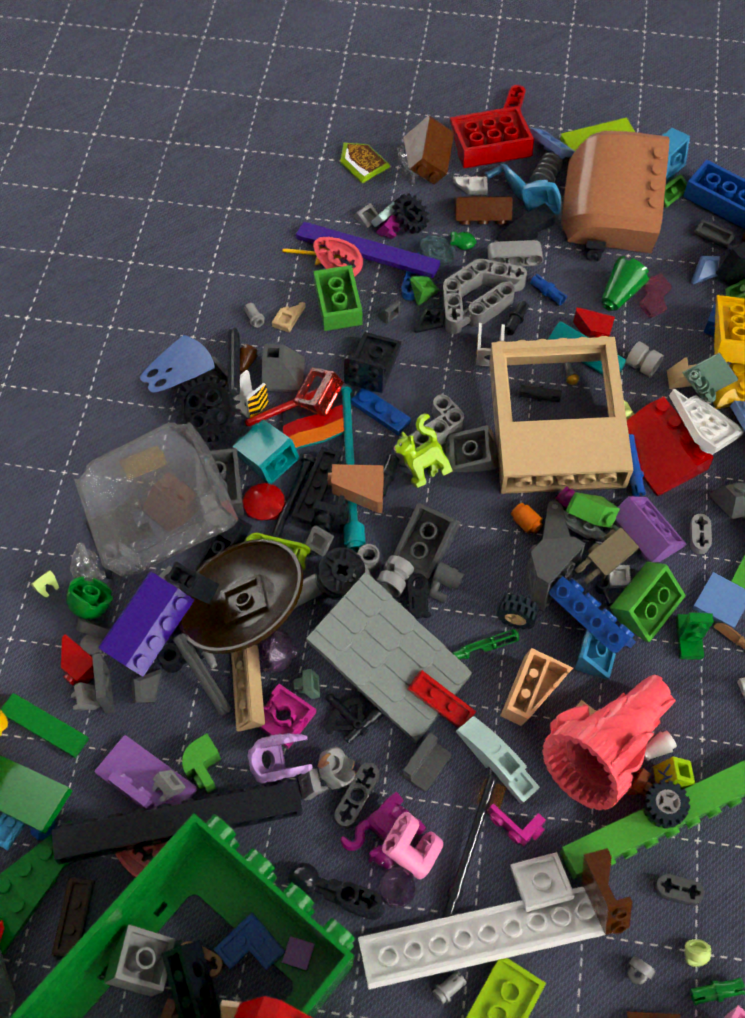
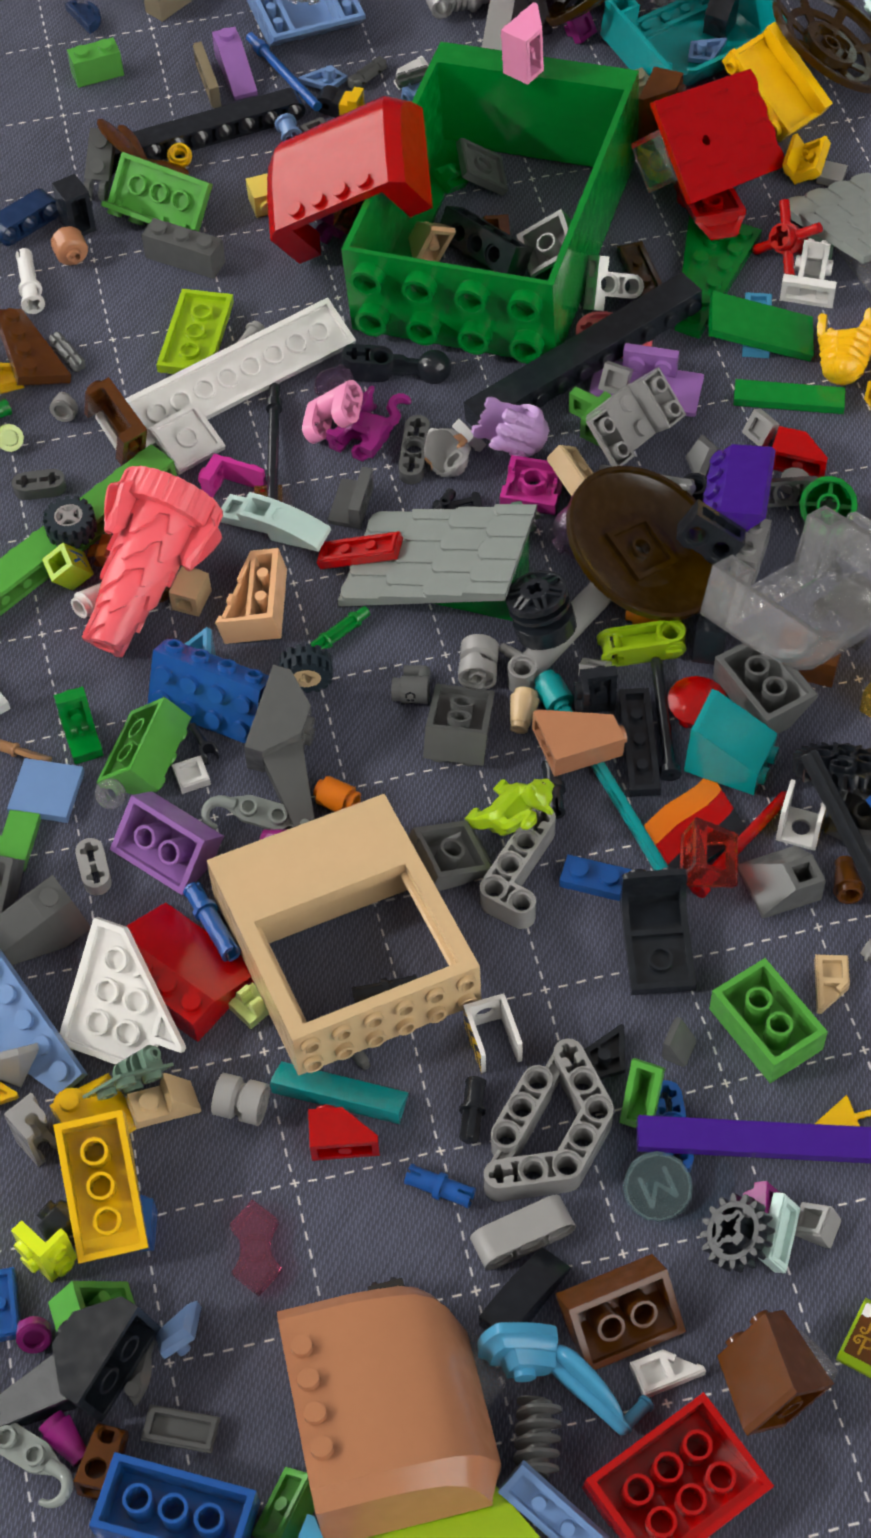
camera: 160 degrees right, 5 degrees down
dark grey tile [92,653,115,714] -> none
coral piece [313,237,363,277] -> none
black piece [408,573,431,619] -> none
green animal [450,232,477,250] -> none
bright green slope [566,492,620,528] -> none
dark tan hinge [575,528,639,584] -> none
green cone [601,256,650,311] -> none
none -> clear plate [95,778,126,809]
none -> tan cone [510,687,540,734]
none -> white tile [583,255,644,311]
none -> light grey slope [586,367,686,467]

